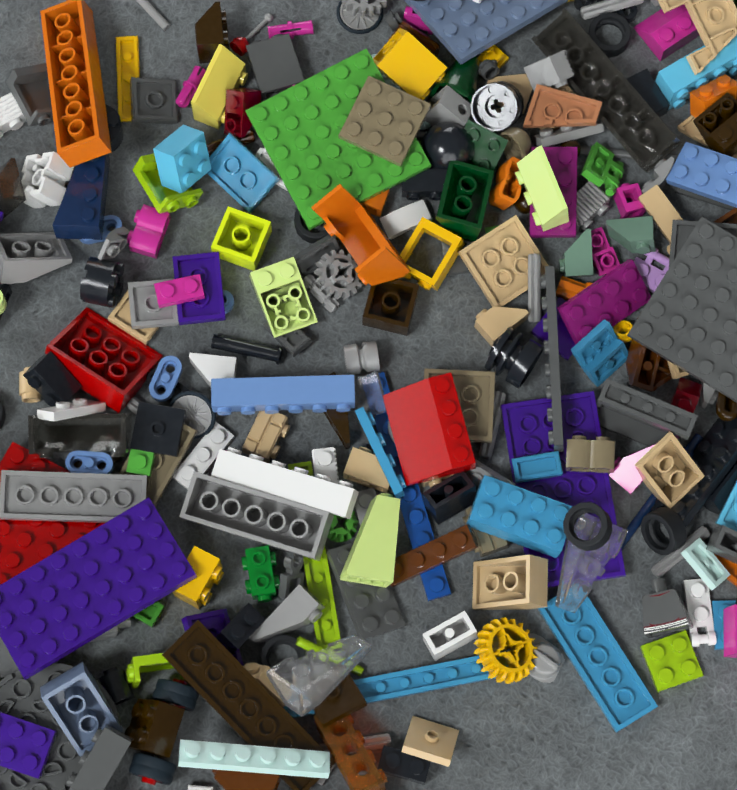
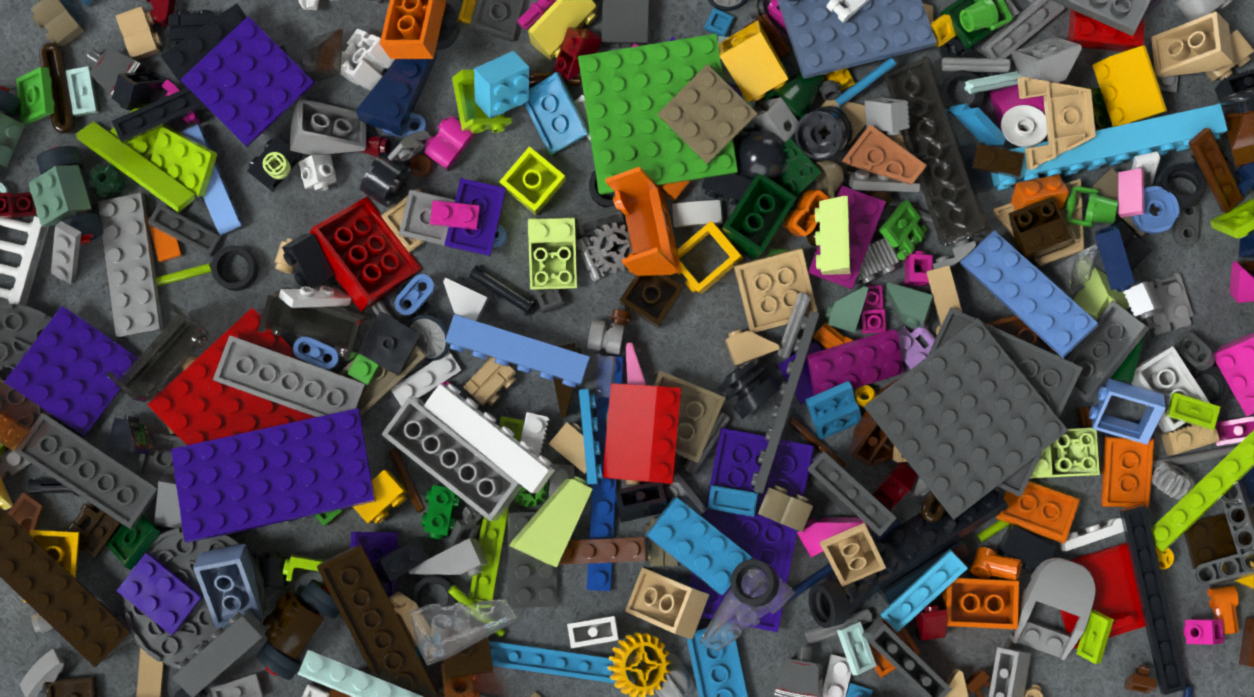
camera: 20 degrees right, 10 degrees up
none -> white brick [299,155,337,191]
none -> dark red cone [359,136,391,157]
none -> reddish brown bar [389,448,426,513]
none -> reddish brown tile [409,154,433,178]
none -> reddish brown plate [609,309,632,326]
none -> bright pink slope [626,342,646,385]
none -> dark azure tile [704,8,734,37]
none -> reddish brown bar [789,417,846,468]
none -> dark azure bar [835,57,897,107]
none -> dark azure slope [949,103,1006,146]
none -> light aqua axle [964,71,1022,94]
none -> dark brown plate [972,144,1024,178]
none -> white dish [1001,105,1047,147]

